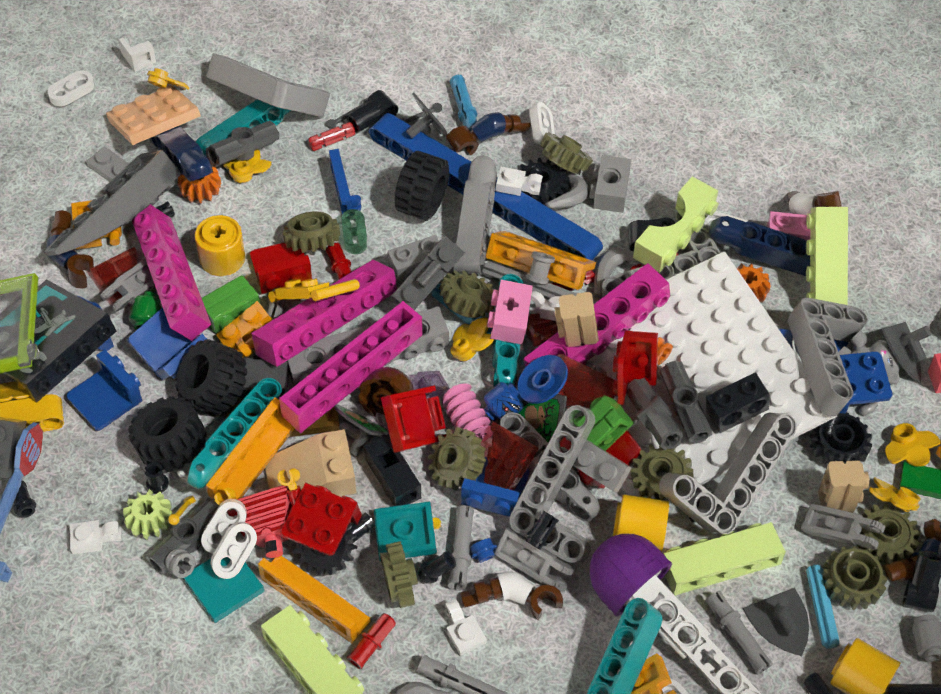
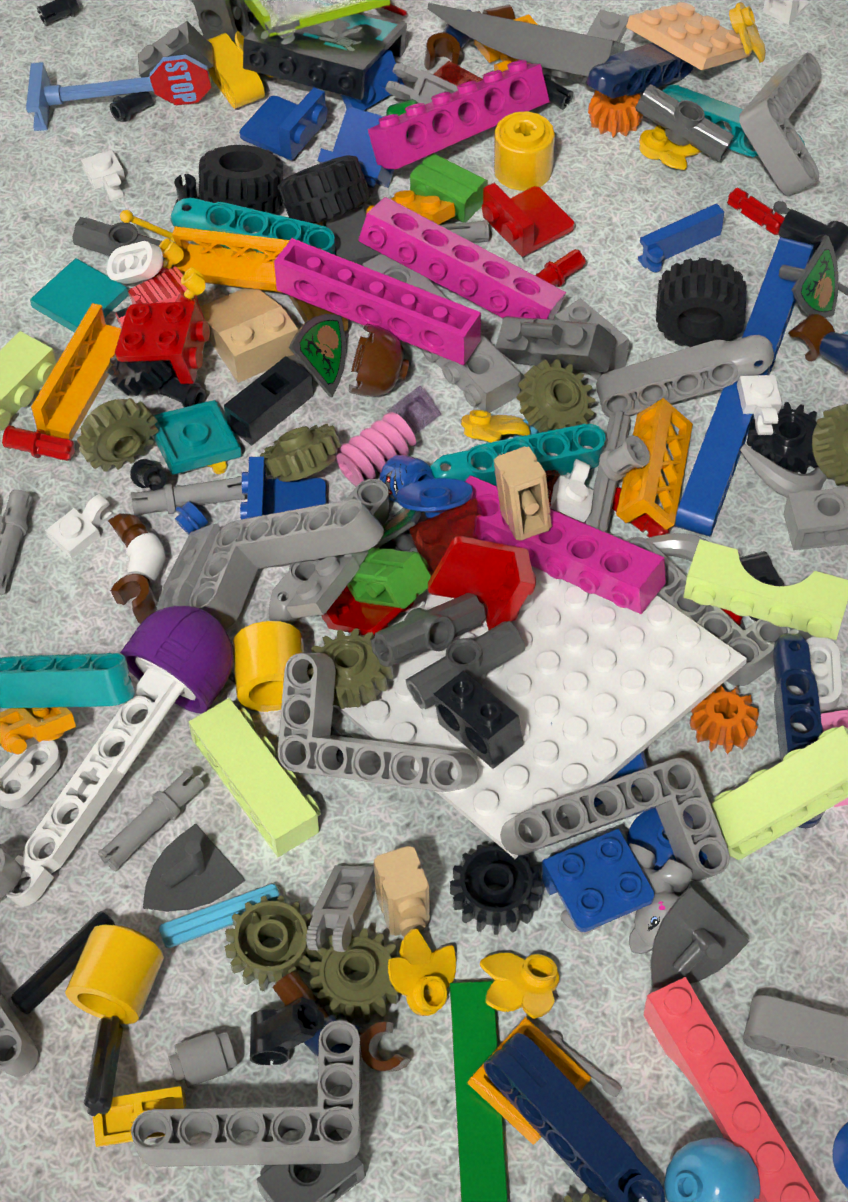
camera: 75 degrees right, 0 degrees up
yellowish green gear [123,489,173,540] -> none
light grey bush [165,548,196,578] -> none
white plate [211,522,257,579] -> none
yellow plate [268,278,360,302] -> none
olive gear [283,211,341,253] -> none
clear green beam [341,209,367,254] -> none
red container [381,385,446,453] -> none
clear red wing [484,422,539,491] -> none
bright pink brick [487,280,533,344] -> none
black pin [526,510,559,550] -> none
orange bush [658,337,673,365] -> none

